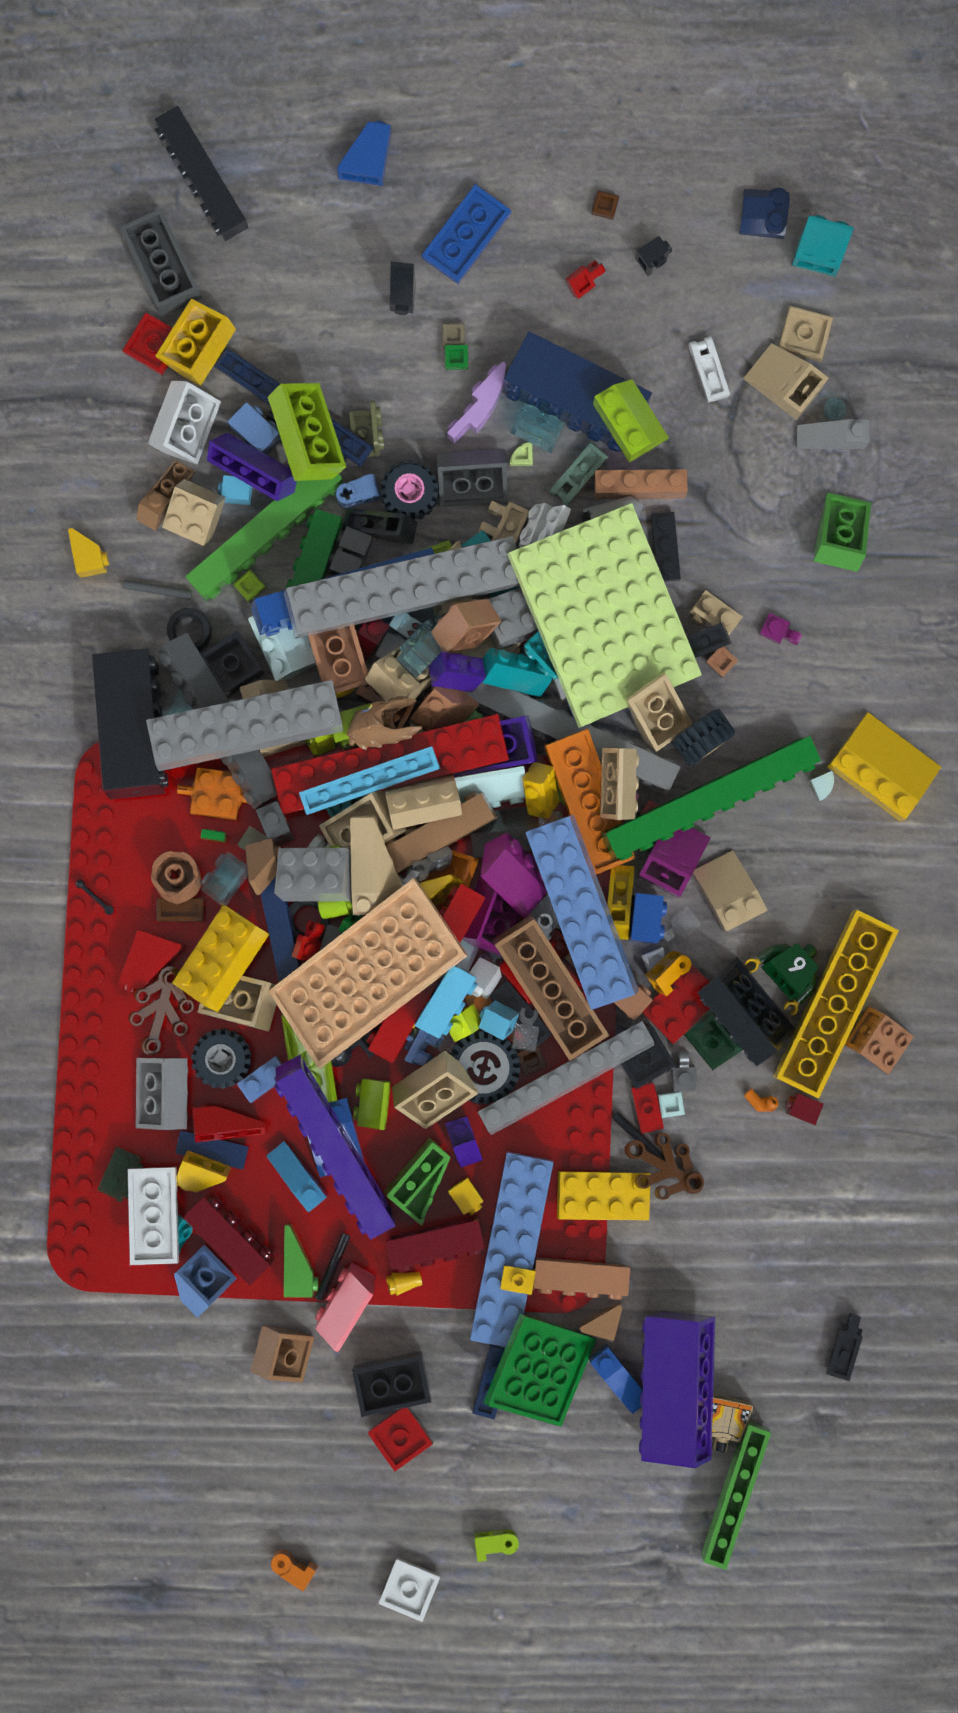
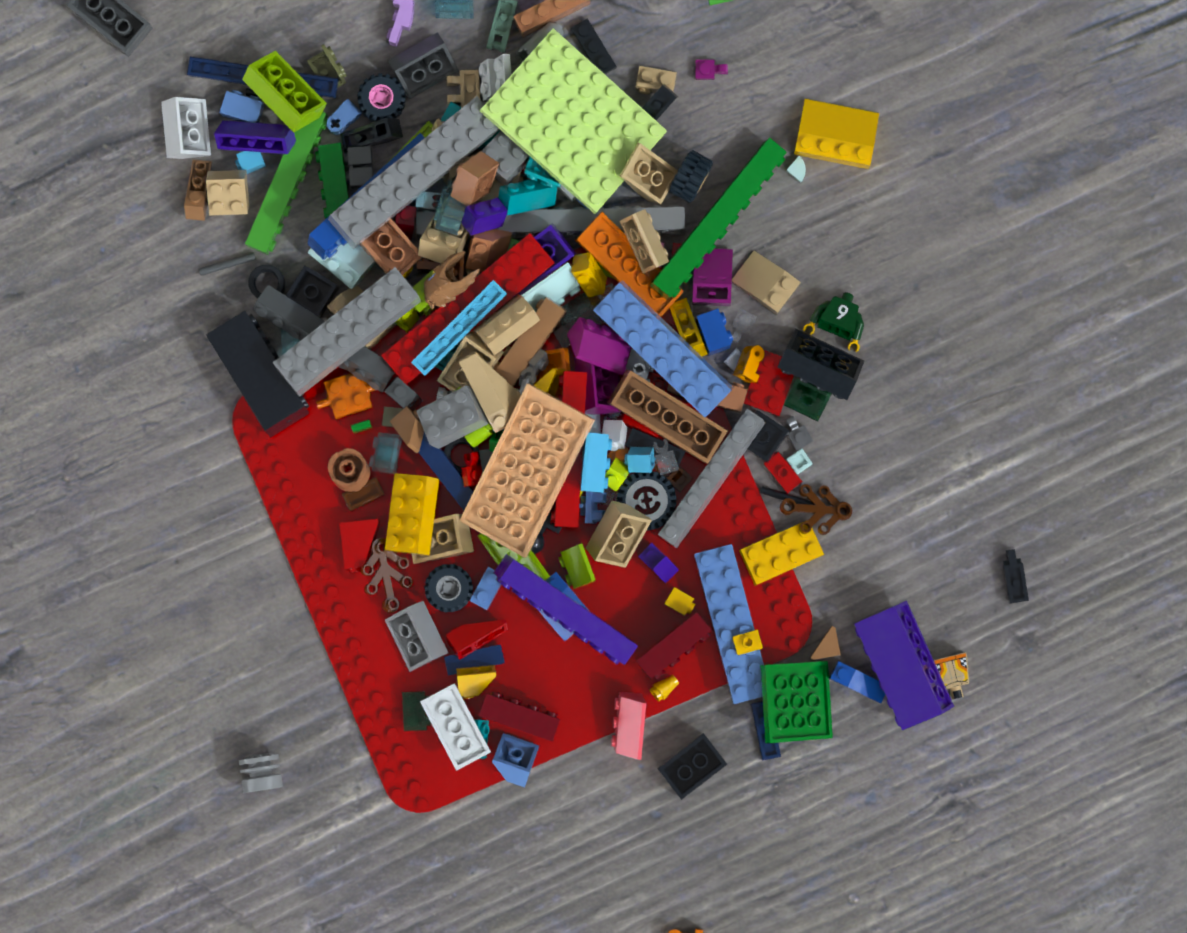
camera: 20 degrees left, 0 degrees up
yellow slope [68,528,110,578] -> none
black hinge [76,879,114,915] -> none
red plate [122,312,172,376] -> none
yellow slope [155,299,236,386] -> none
lime tile [233,570,266,602] -> none
medium nougat slope [250,1325,314,1383] -> none
dark azure slope [266,1141,328,1212] -> none
bright green slope [284,1223,318,1297] -> none
black bar [315,1232,351,1301] -> none
red plate [368,1407,433,1472] -> none
white plate [379,1557,440,1622] -> none
bright green wedge [384,1138,450,1226] -> none
lime leg [474,1529,519,1562] -> none
yellowish green tile [510,442,533,466] -> none
nougat brick [533,1257,630,1300] -> none
bright green brick [701,1421,771,1570] -> none
nougat plate [705,647,738,678] -> none
orange arm [743,1088,779,1112] -> none
yellow brick [773,910,899,1099] -> none
dark red brick [785,1092,824,1126] -> none
nougat bracket [845,1006,913,1074] -> none

